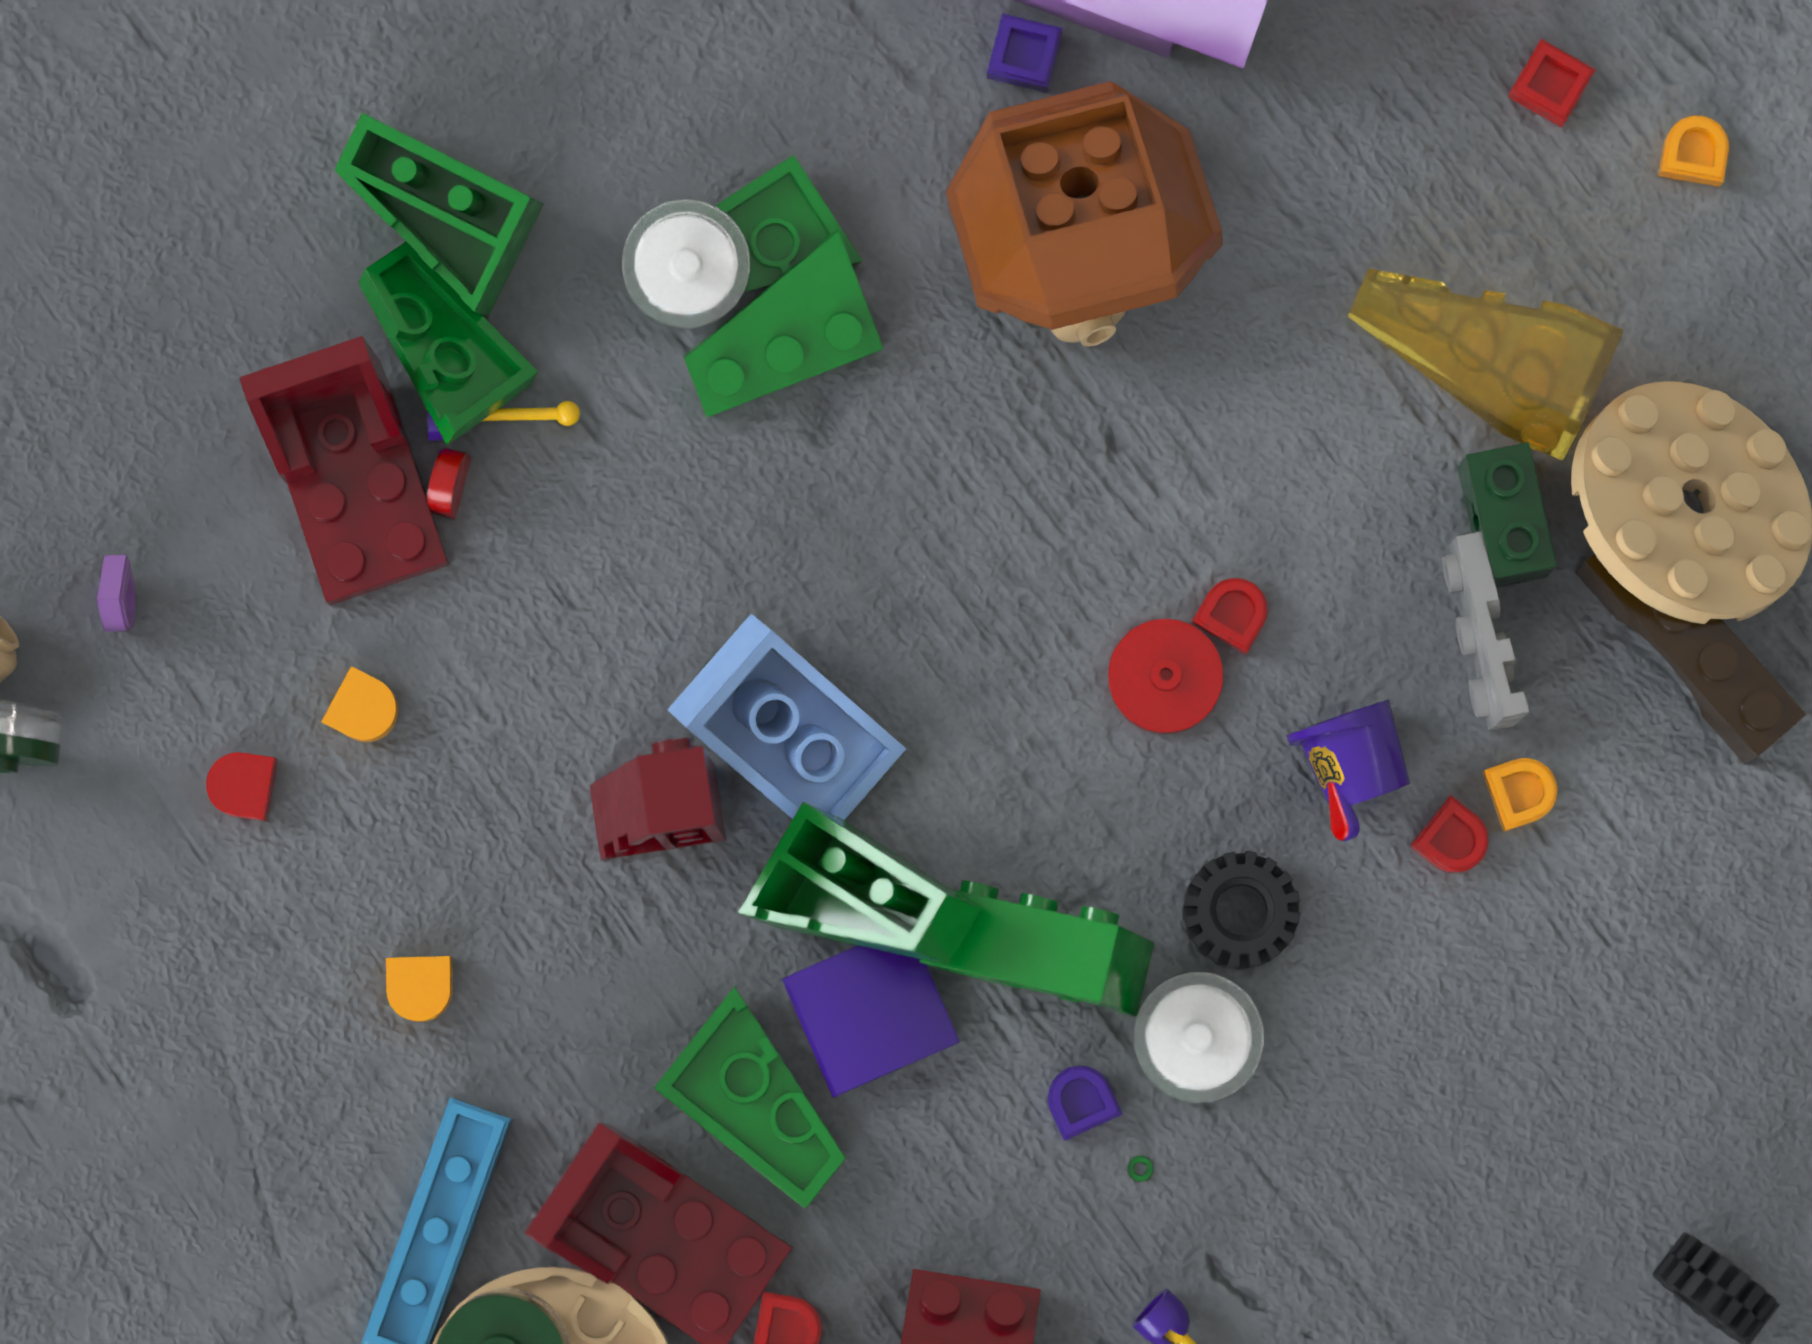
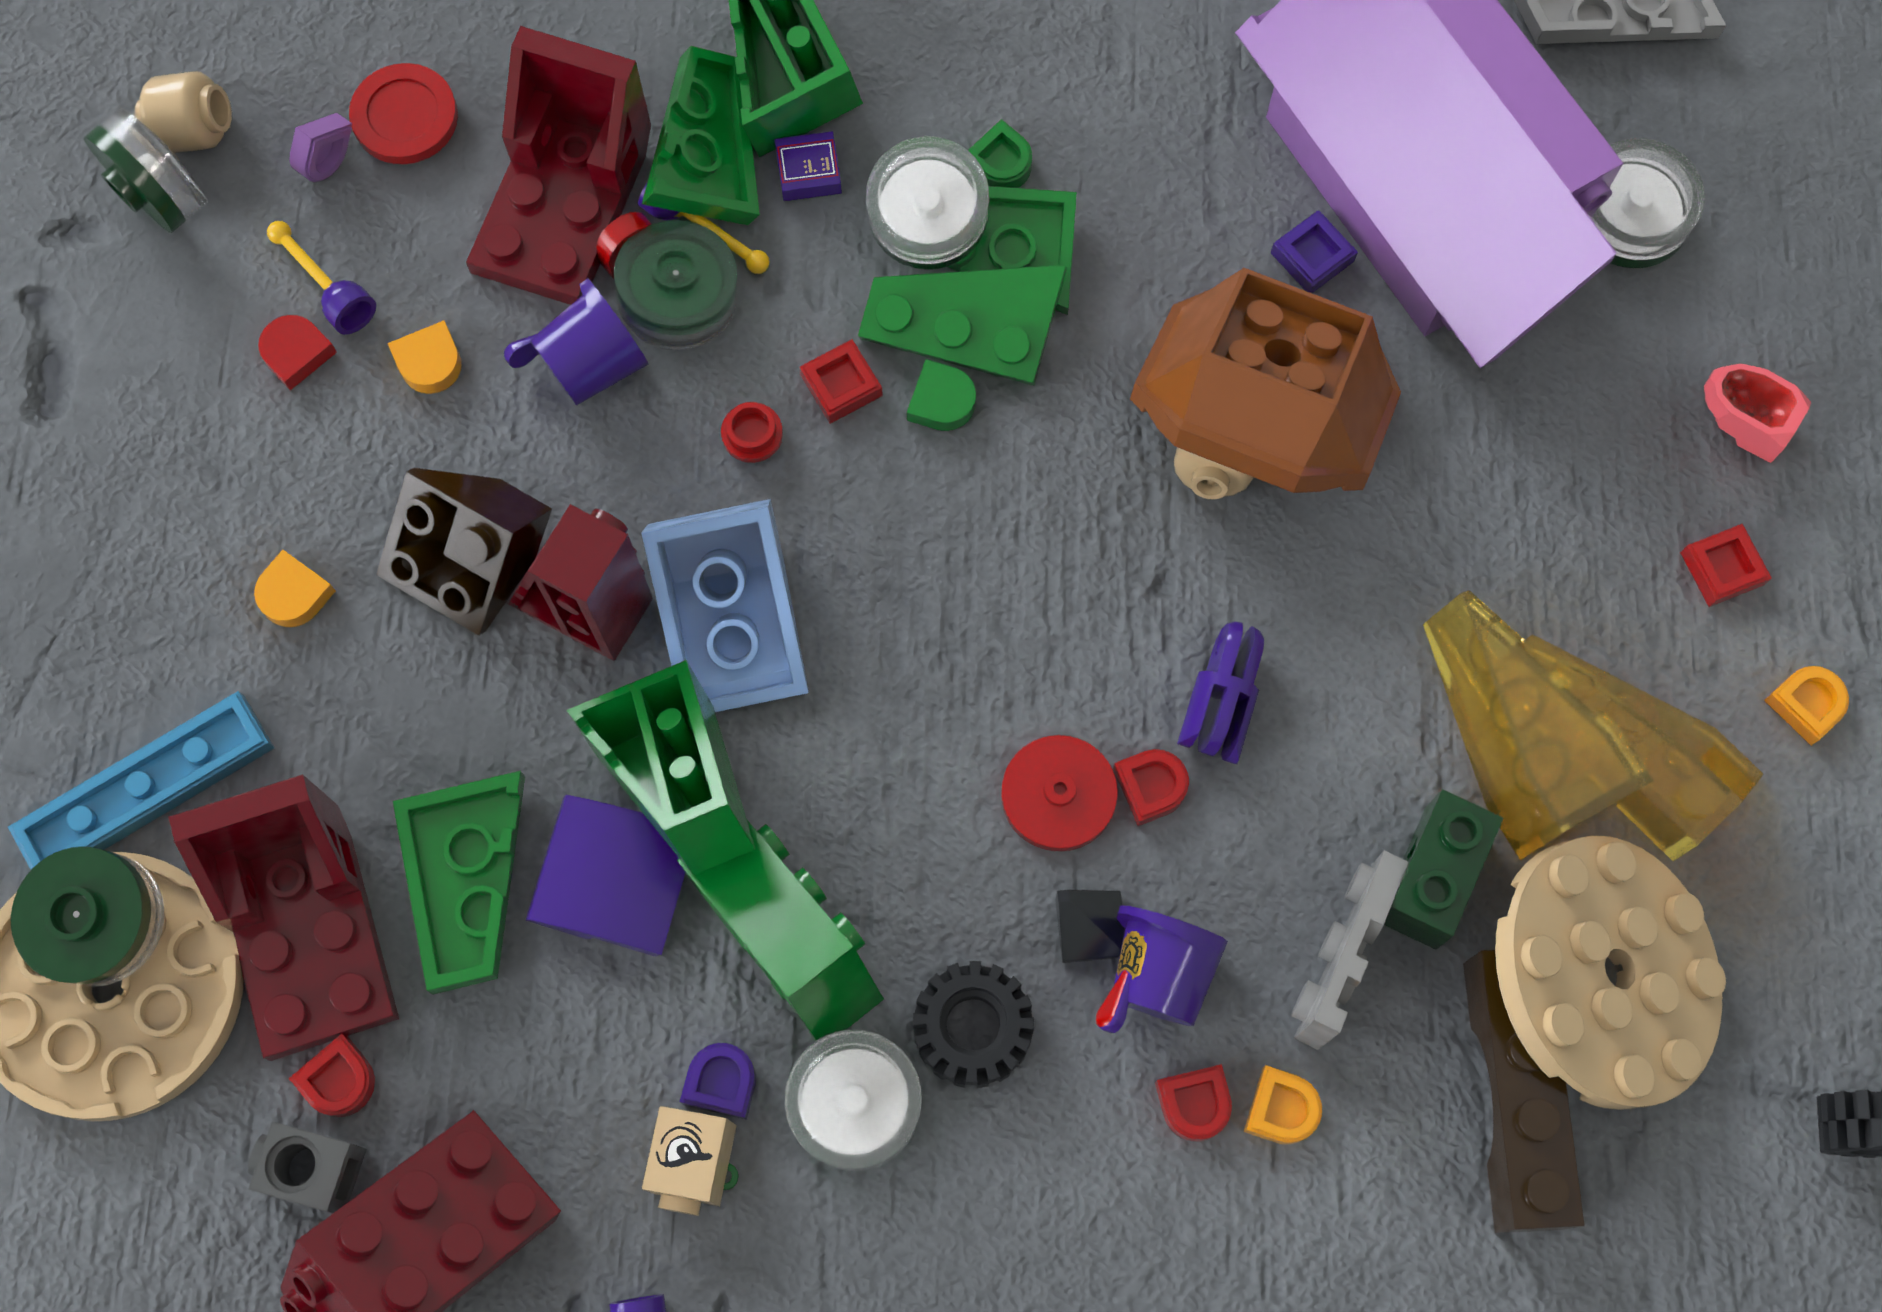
camera: 30 degrees right, 10 degrees down
none -> dark purple hinge [267,221,376,335]
none -> red piece [349,63,458,164]
none -> dark brown slope [376,468,552,636]
none -> dark purple hat [504,278,649,406]
none -> clear green piece [614,220,737,350]
none -> tan brick [642,1106,737,1216]
none -> red plate [721,402,783,463]
none -> dark purple tile [775,131,842,201]
none -> red tile [799,339,883,424]
none -> green tile [907,359,976,431]
none -> green tile [961,119,1032,188]
none -> black slope [1055,890,1125,963]
none -> dark purple arm [1177,621,1264,765]
none -> clear yellow wedge [1486,634,1764,861]

